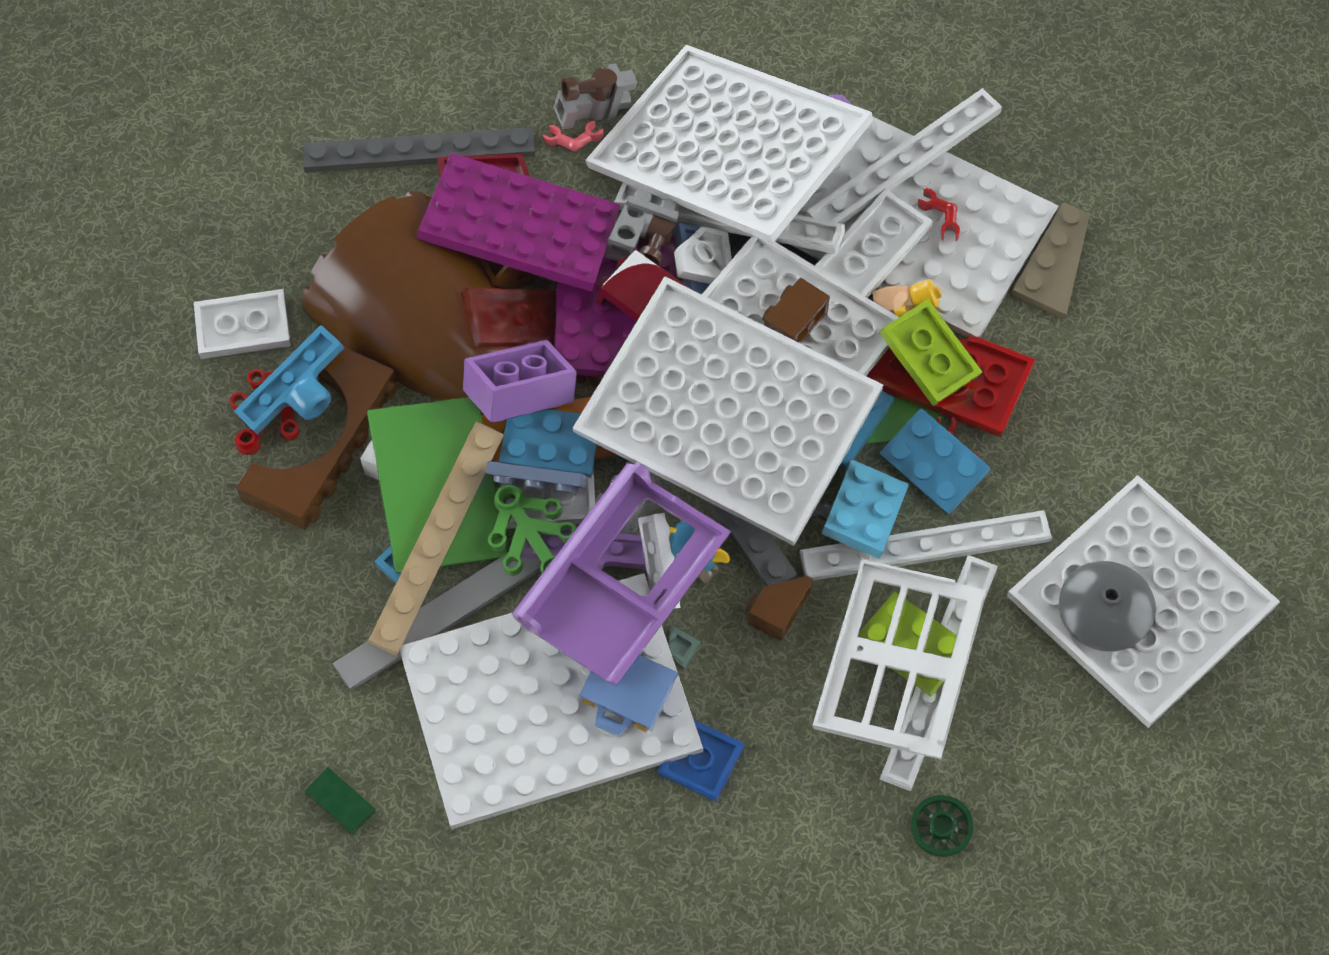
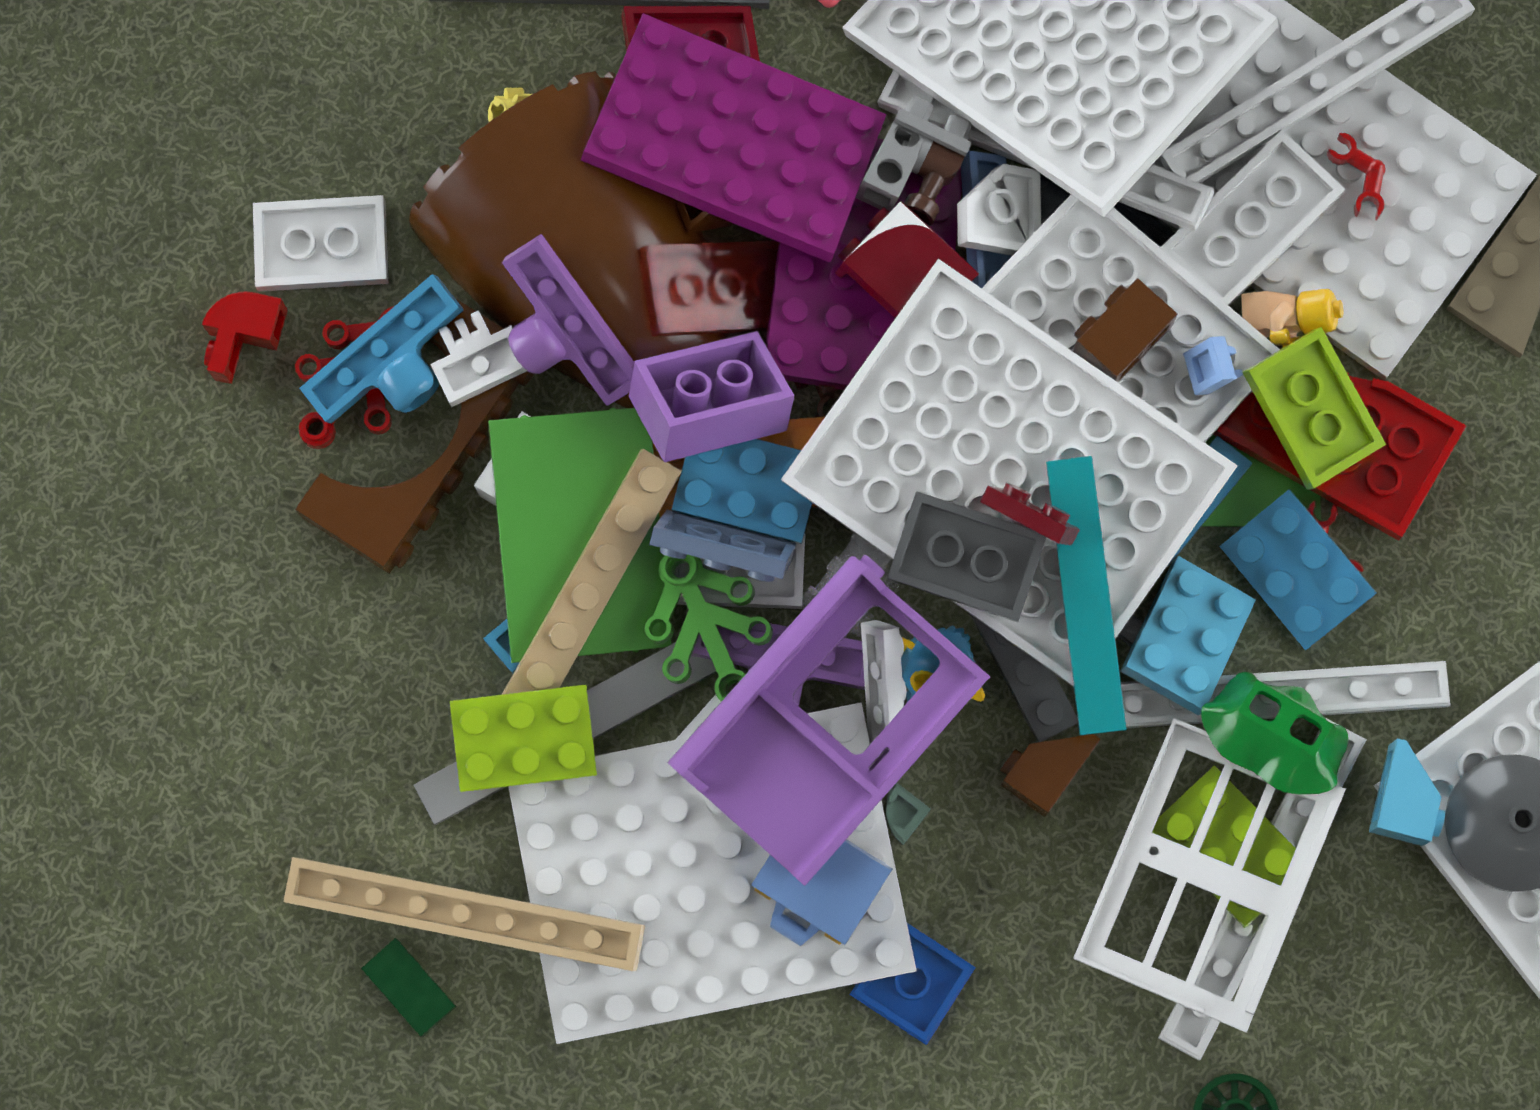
camera: 10 degrees right, 15 degrees up
none -> red brick [202,292,288,384]
none -> tan plate [283,857,645,971]
none -> white hinge [431,310,527,407]
none -> lime plate [450,685,597,792]
none -> medium lavender plate [502,234,634,406]
none -> dark grey plate [887,491,1047,622]
none -> dark red plate [980,482,1080,545]
none -> teal tile [1046,456,1127,735]
none -> light blue tile [1183,336,1243,395]
none -> green piece [1201,672,1349,795]
none -> medium azure slope [1369,738,1445,846]

